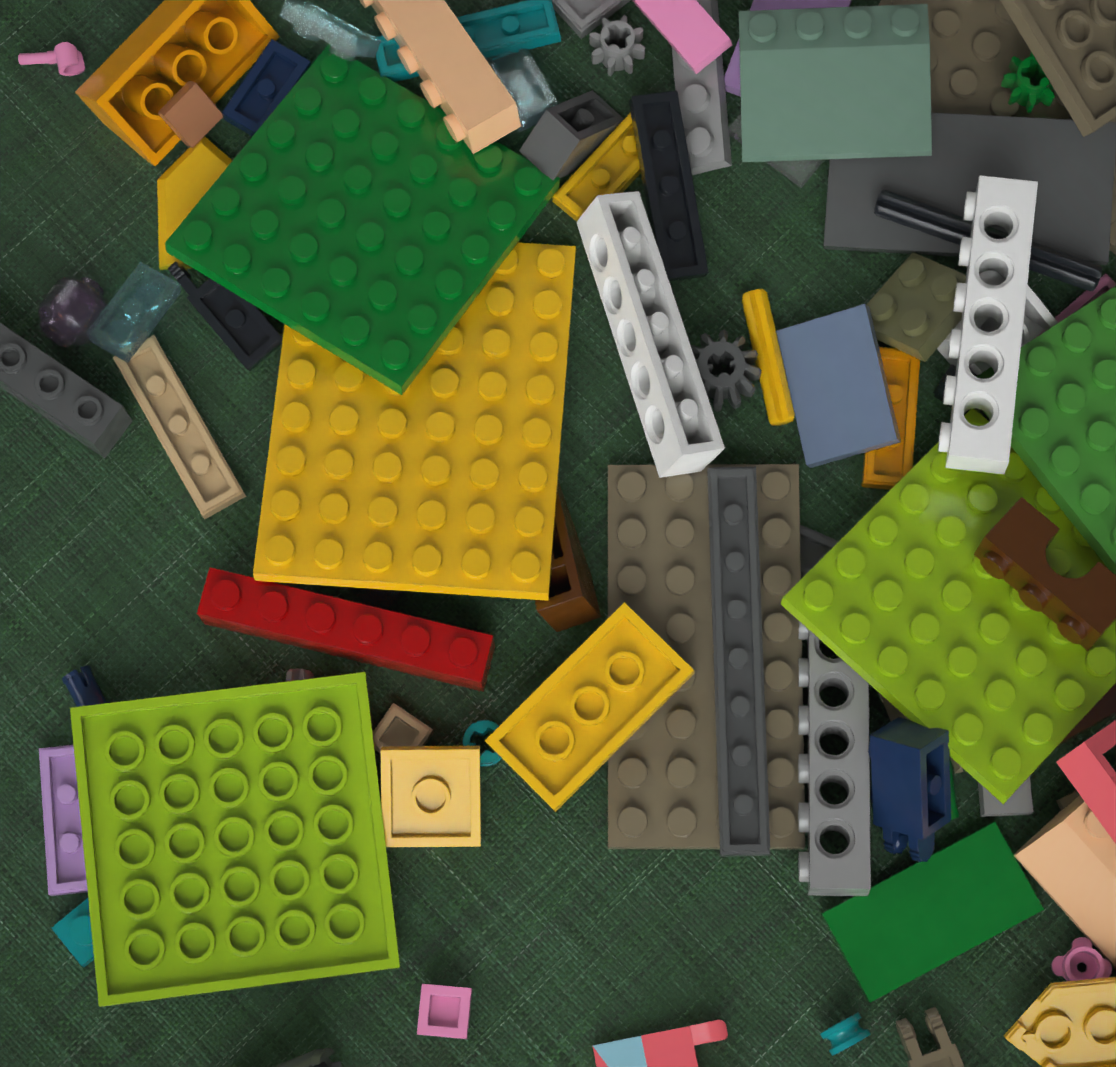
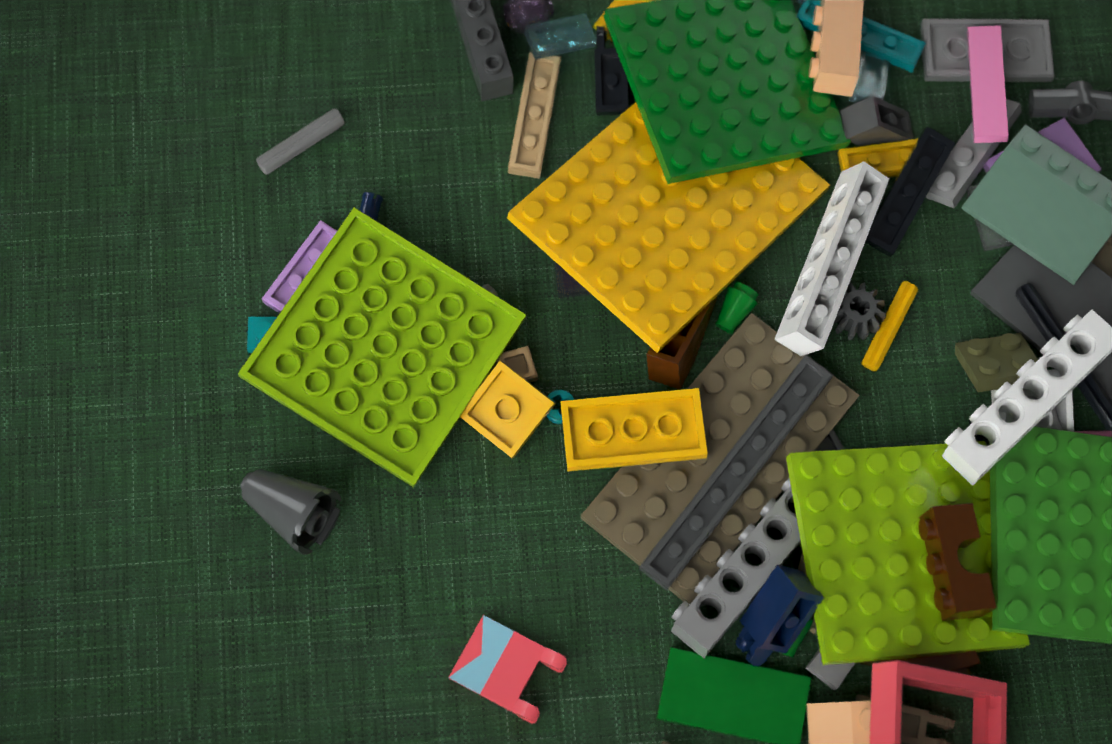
camera: 30 degrees right, 5 degrees down
red brick [196,567,495,692] -> none
bright pink plate [417,984,472,1039] -> none
light grey gear [589,16,646,76] -> none
sand blue tile [776,304,901,468] -> none
teal bush [820,1012,871,1056] -> none
light orange tile [862,347,920,490] -> none
none -> green cone [715,281,759,334]

